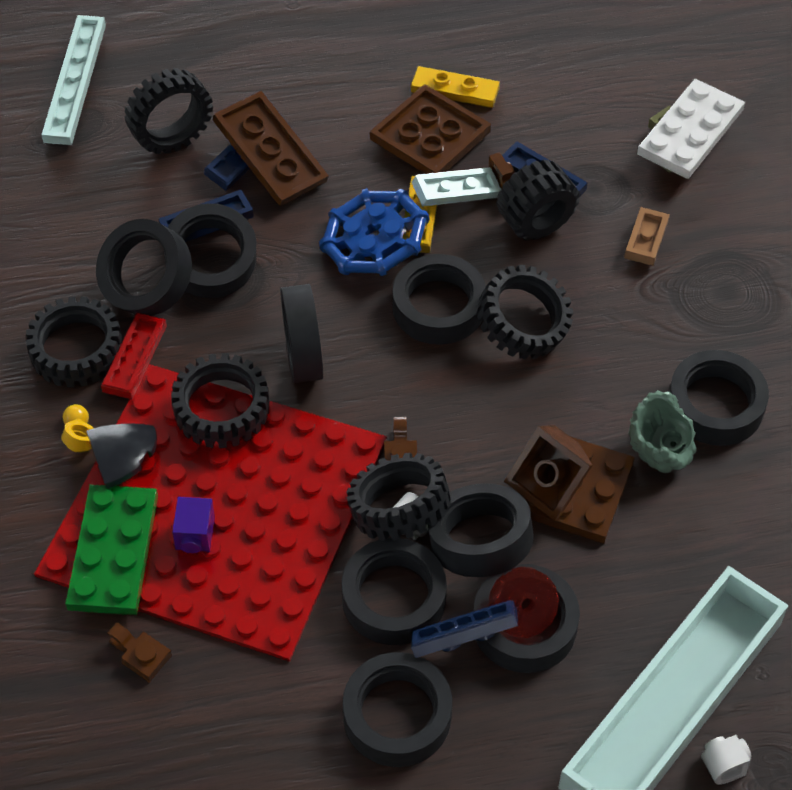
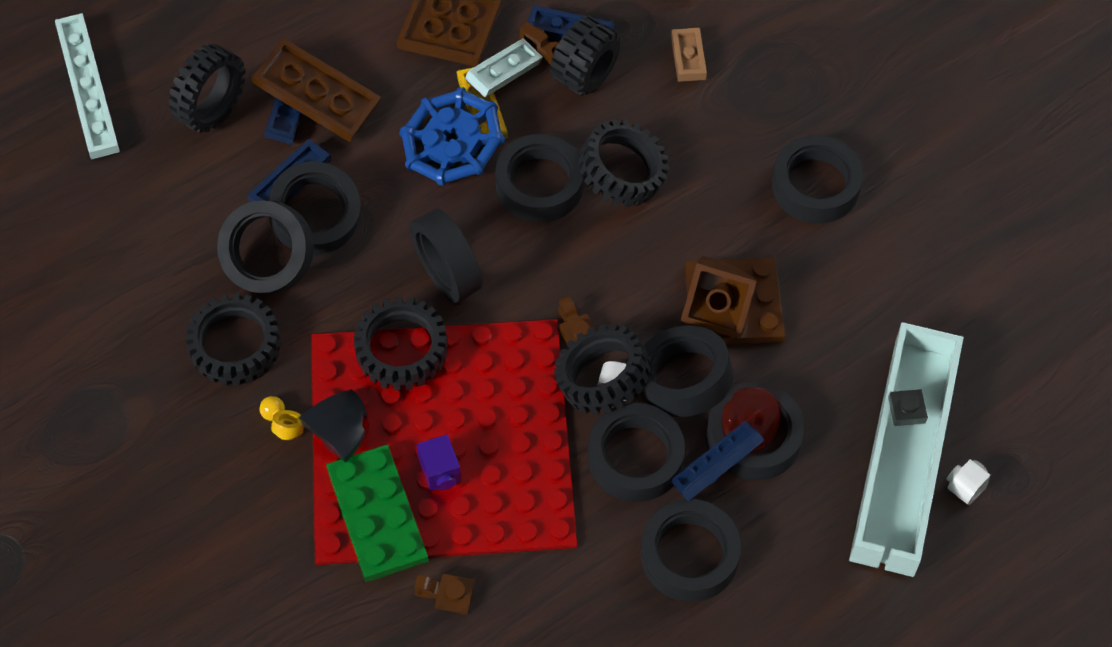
camera: 25 degrees left, 5 degrees up
red plate [101,313,167,399] -> none
sand green hair [628,390,696,473] -> none
none -> pearl dark grey plate [888,389,928,426]

